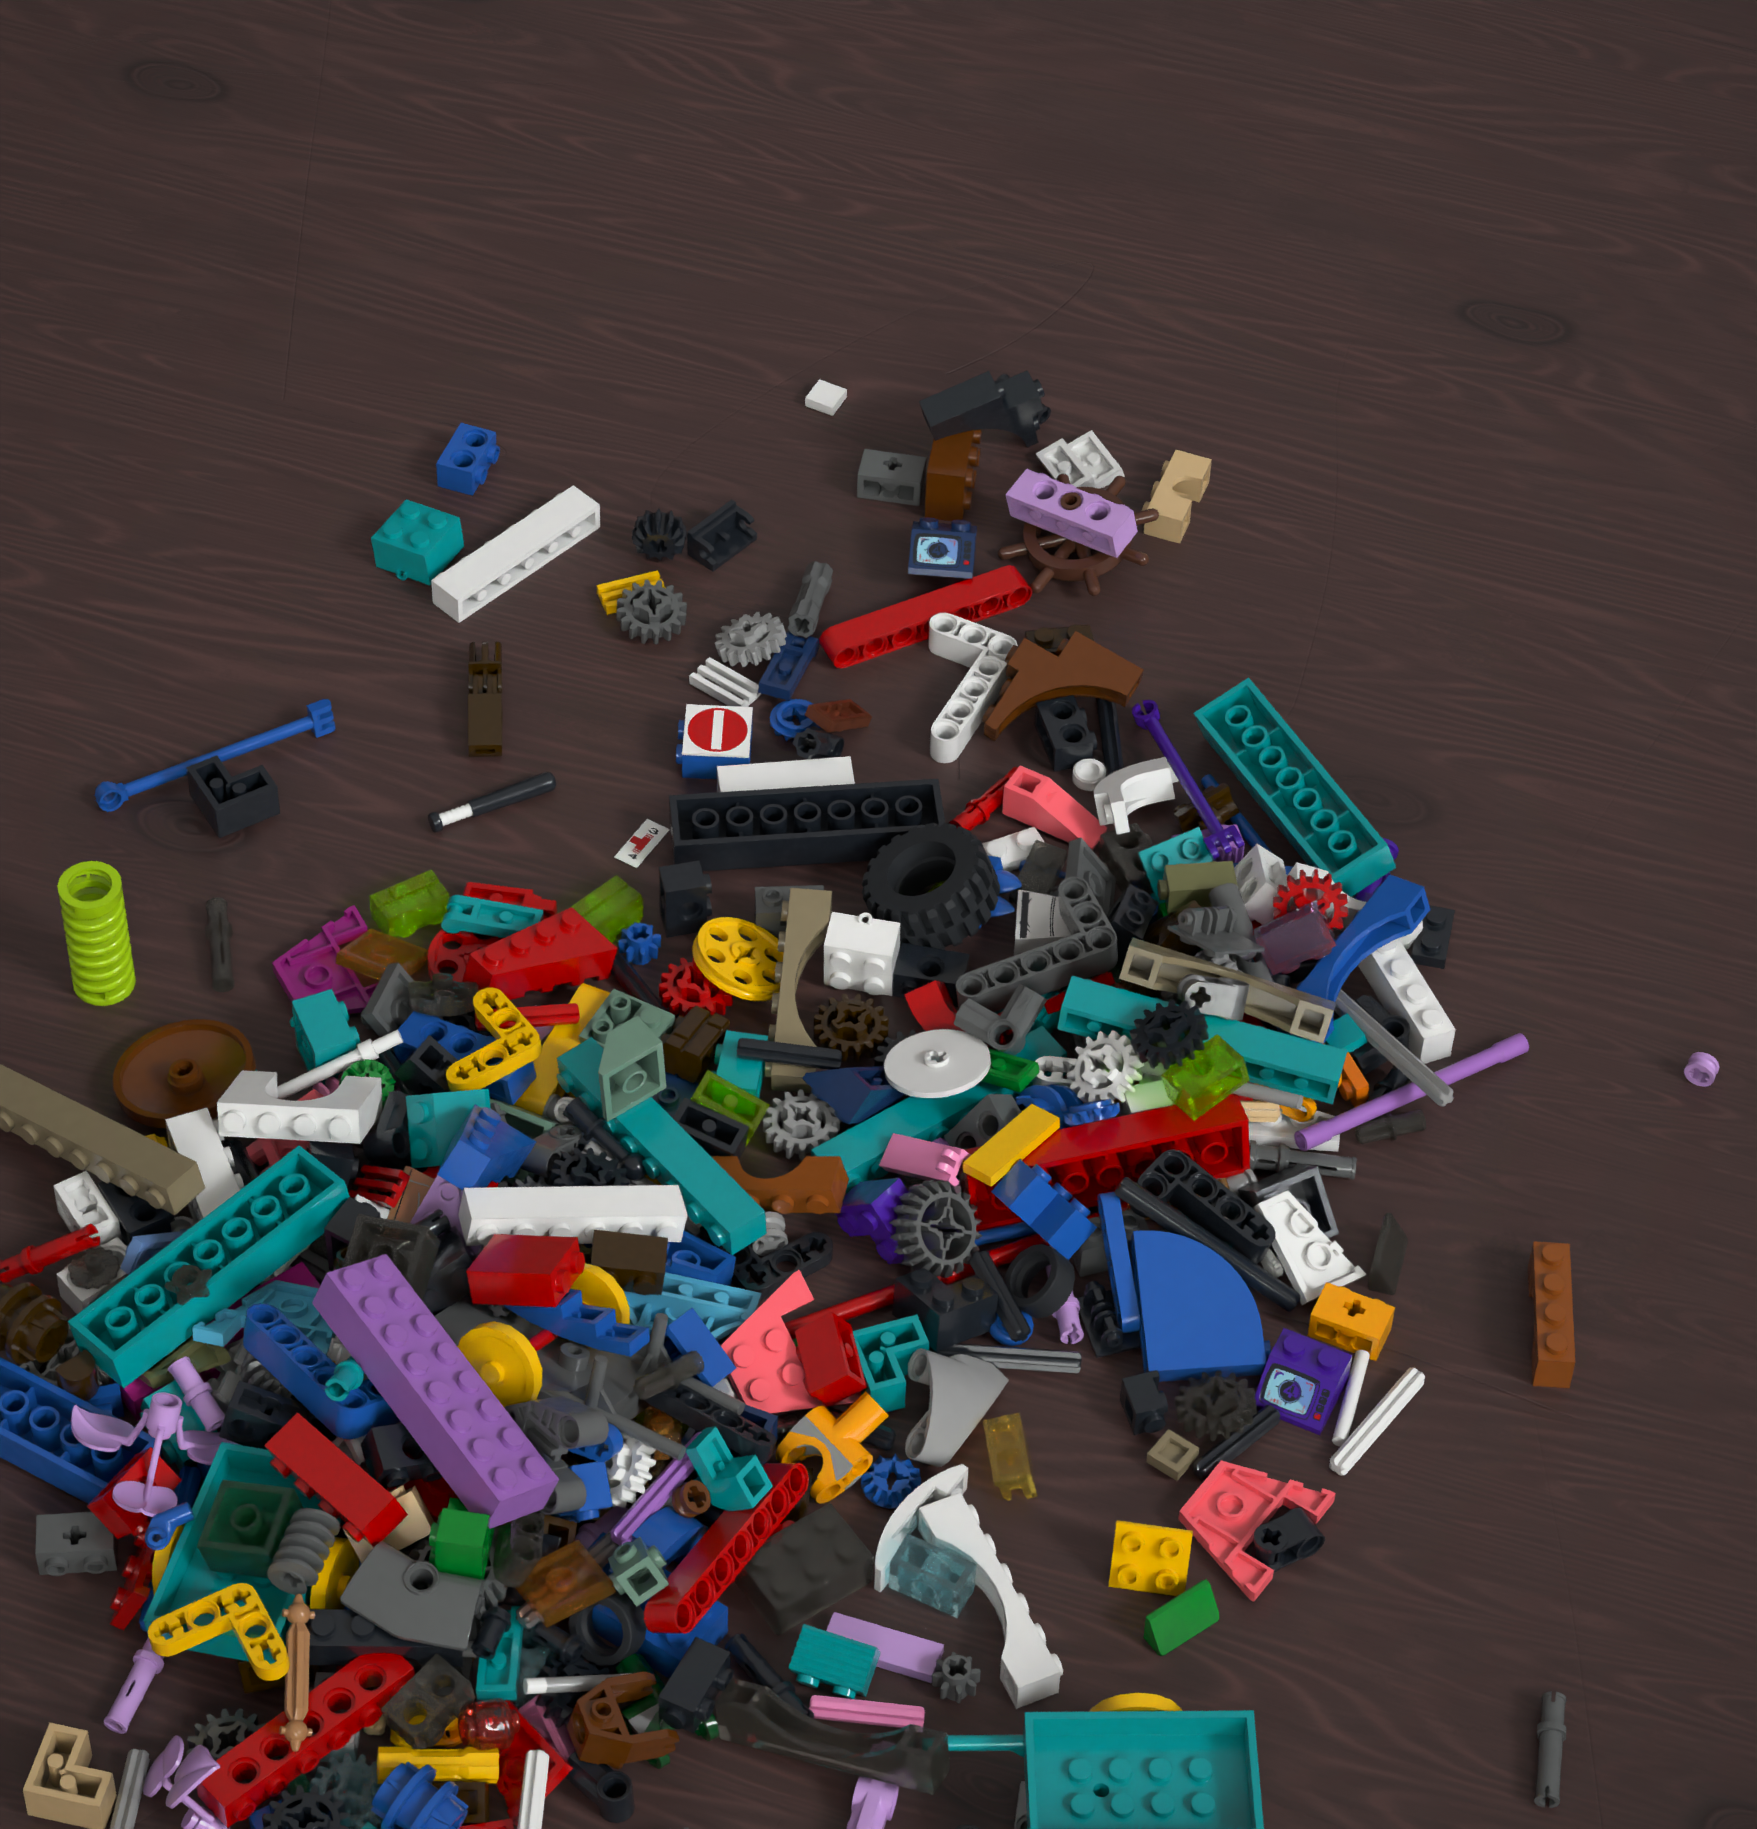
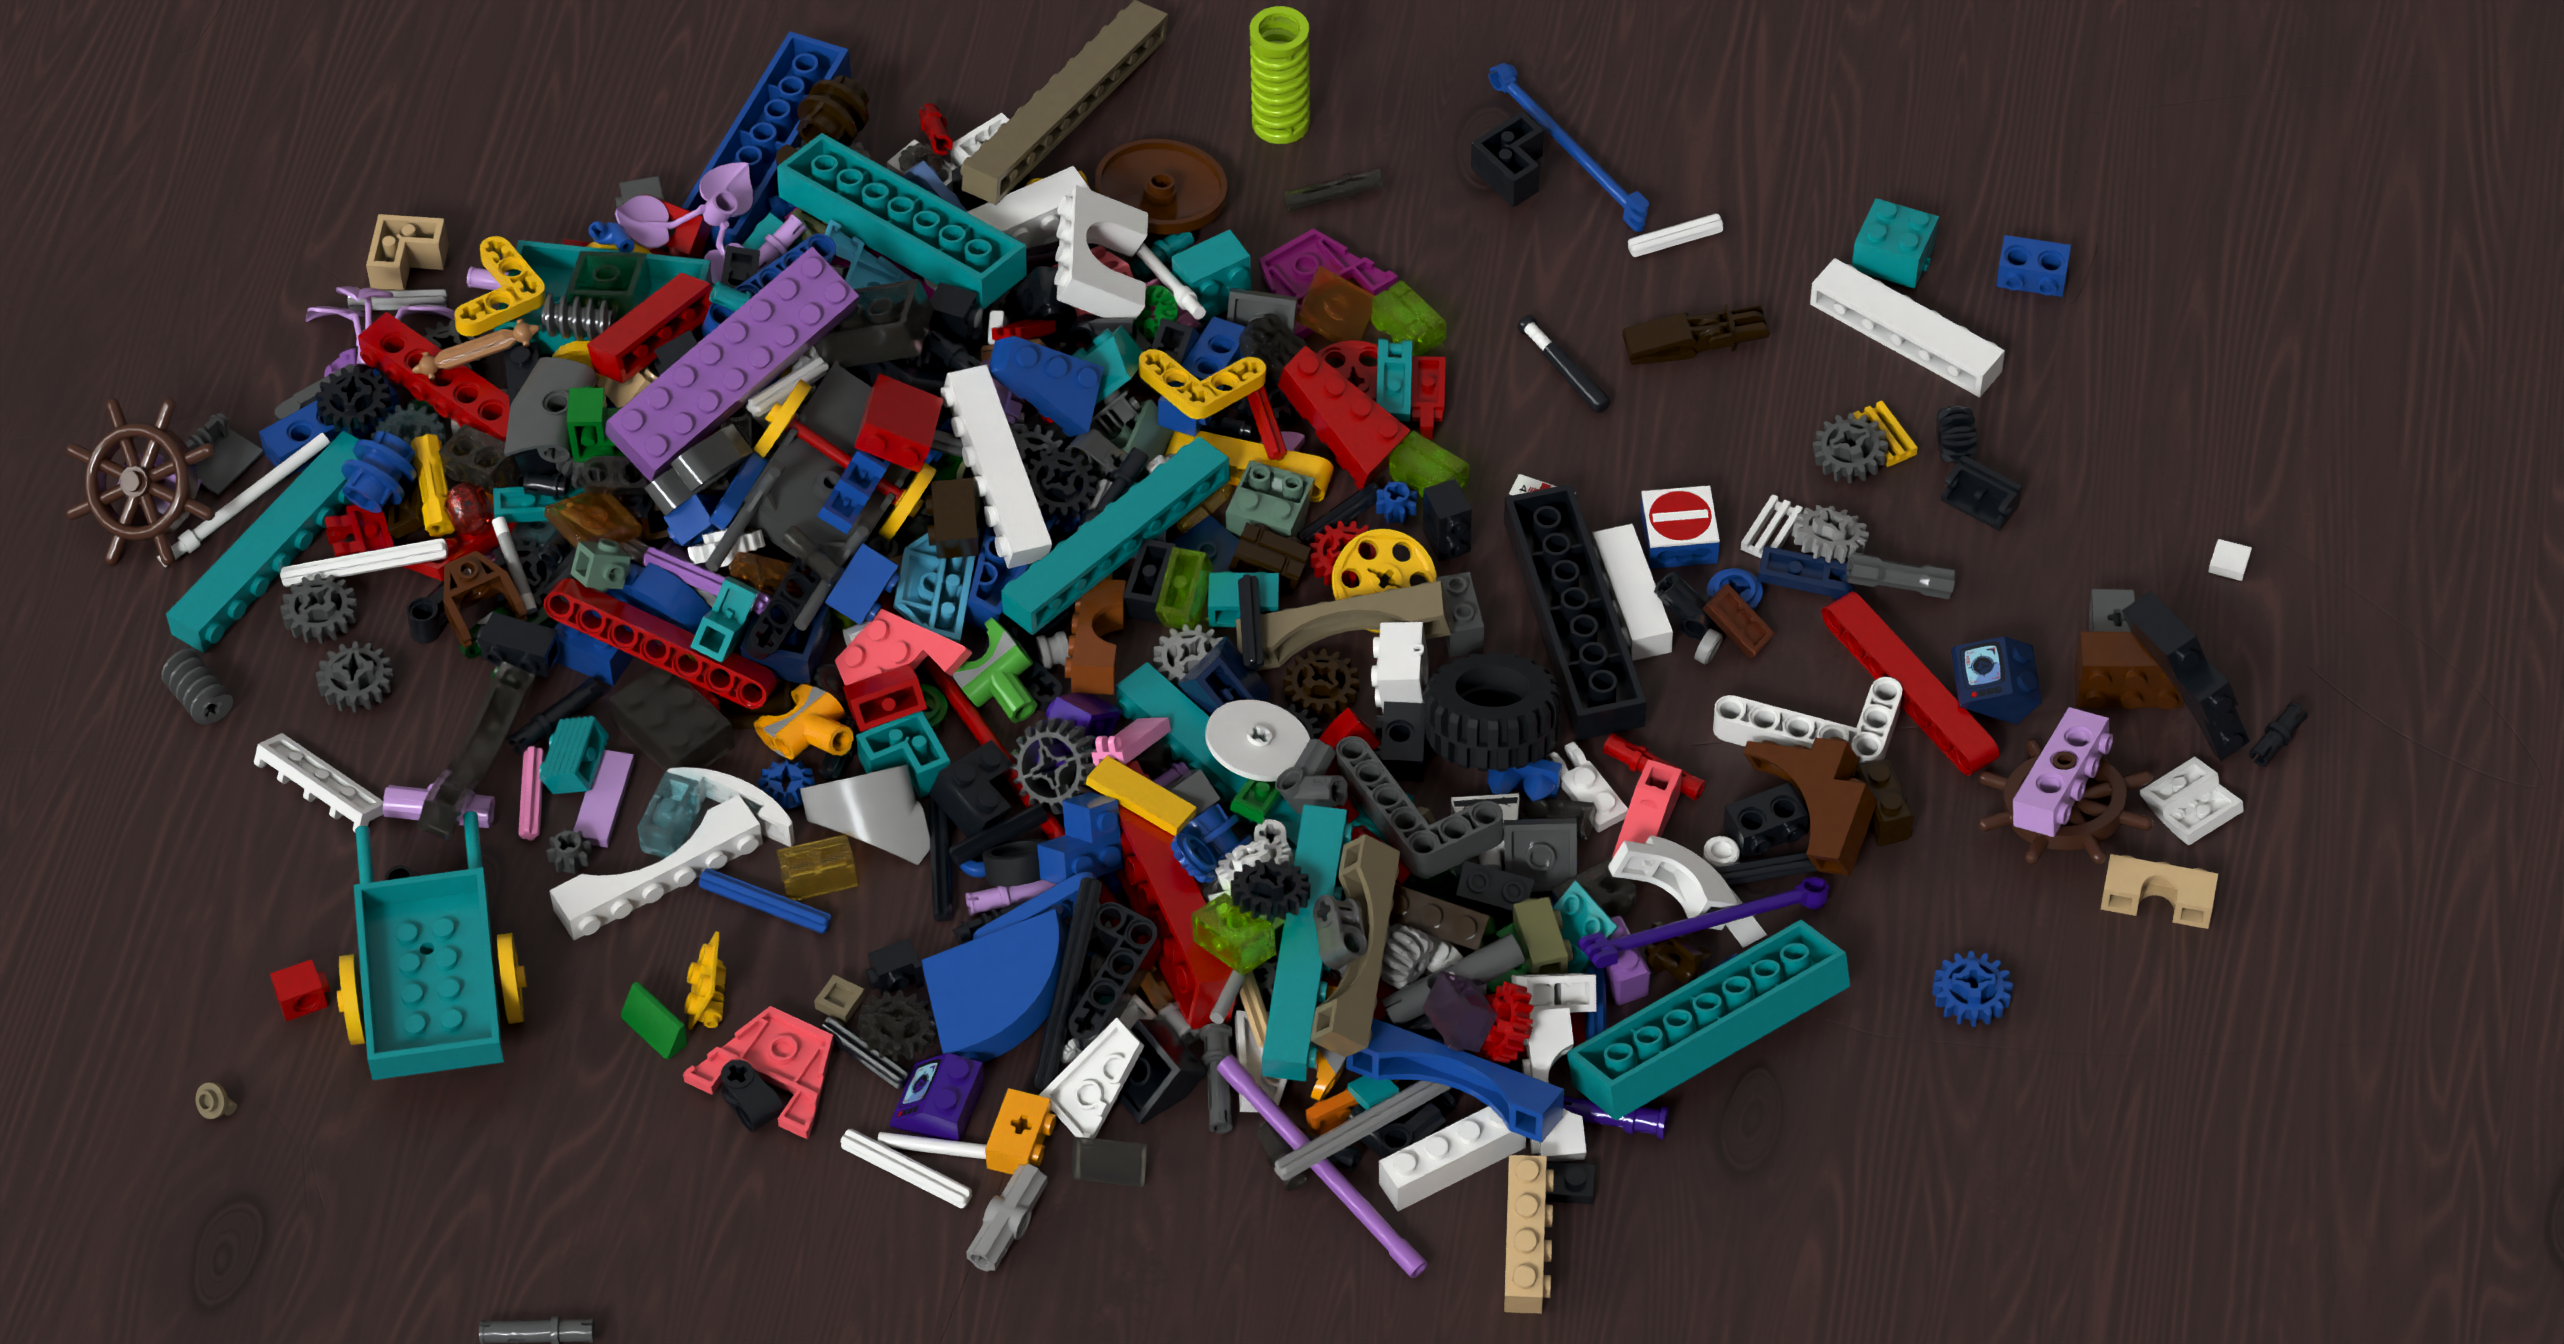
camera: 85 degrees right, 5 degrees up
clear smoke plate [164,1265,212,1305] -> none
sand green slope [598,1015,667,1122] -> none
reddish brown bush [672,1480,711,1519] -> none
dark grey hinge [1167,906,1265,958] -> none
dark orange arch [1528,1241,1575,1388] -> none
none -> blue axle [698,868,832,934]
none -> bright green connector [953,617,1038,723]
none -> light grey piece [966,1164,1048,1272]
none -> tan brick [1504,1155,1554,1314]
none -> white axle [1628,213,1723,257]
none -> light grey tile [1694,628,1723,665]
none -> blue gear [1932,951,2013,1027]

